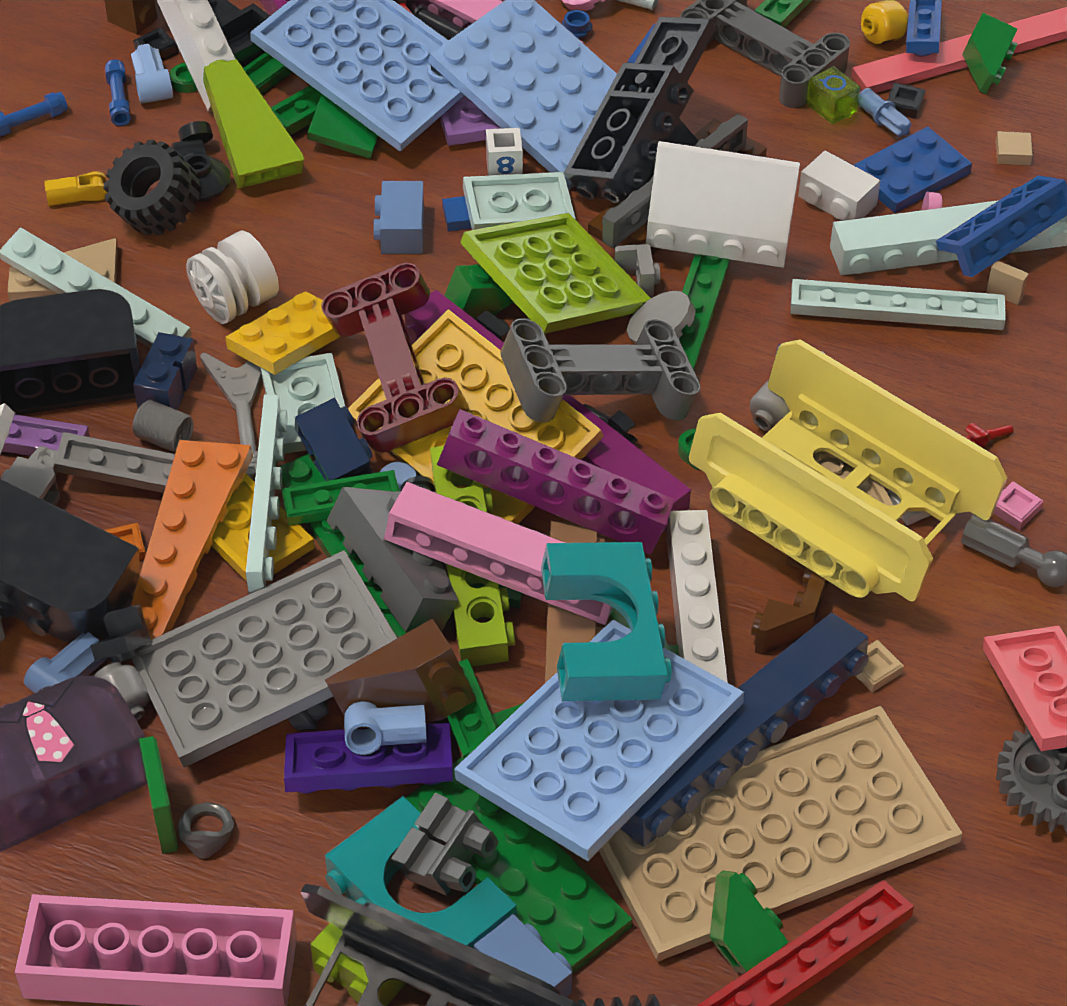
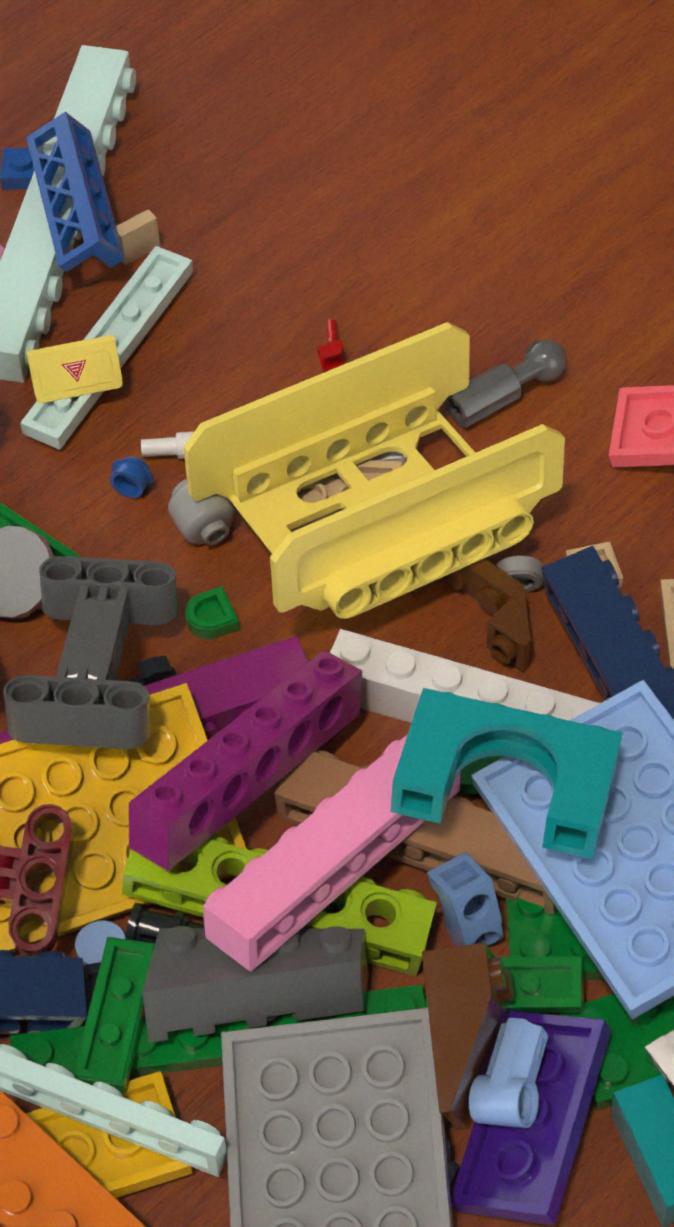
camera: 65 degrees left, 5 degrees up
none -> light yellow slope [26,335,123,403]
none -> medium blue leg [427,852,503,947]
none -> light grey tile [497,556,543,593]

